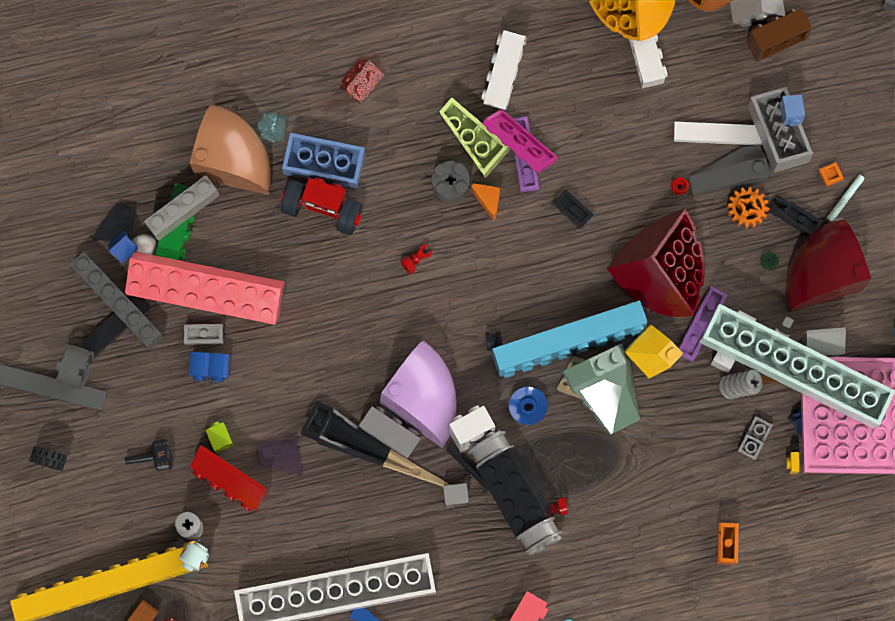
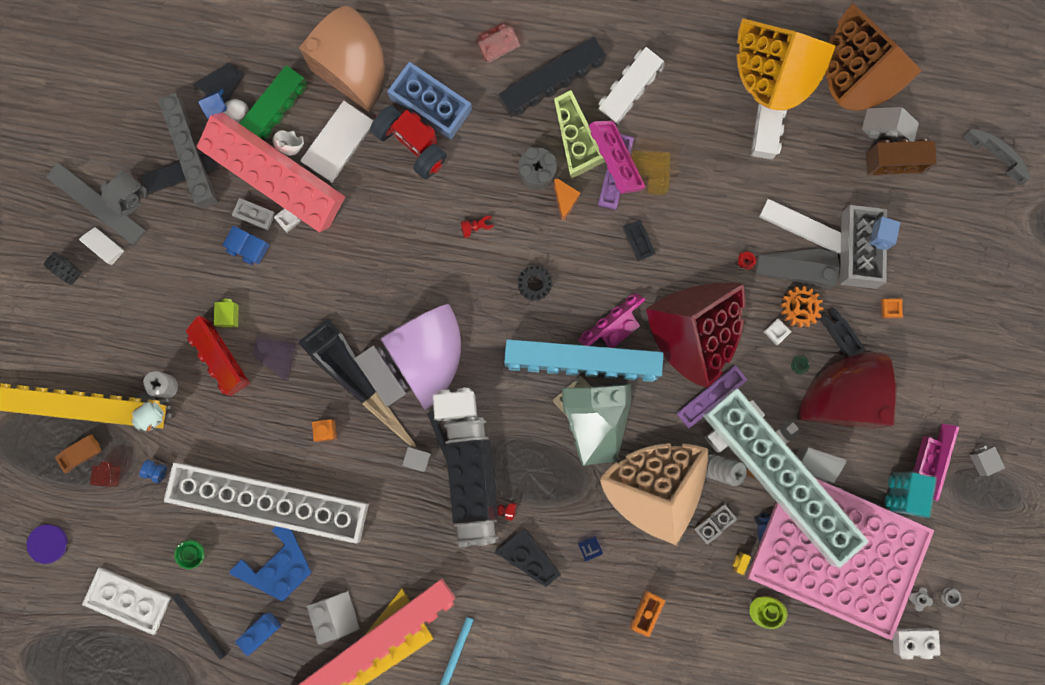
camera: 20 degrees right, 5 degrees up
black piece [124,439,173,471] -> none
light grey brick [144,175,220,241] -> none
clear light blue brick [258,113,287,142] -> none
black wheel [485,331,502,351] -> none
blue dish [509,387,548,425] -> none
yellow slope [624,324,683,378] -> none
light aqua bar [826,174,865,222] -> none
none -> white slope [79,227,124,265]
none -> blue wheel [139,459,167,484]
none -> white hair [273,130,304,156]
none -> white tile [274,209,301,233]
none -> white tile [300,101,373,183]
none -> orange brick [312,419,337,442]
none -> black wing [494,528,561,587]
none -> black brick [499,37,606,118]
none -> black tyre [518,265,552,301]
none -> dark pink bracket [578,293,645,348]
none -> clear blue tile [578,536,603,562]
none -> light nougat brick [600,444,708,545]
none -> clear yellow panel [631,151,670,195]
none -> lime hat [749,596,788,629]
none -> white tile [764,318,792,345]

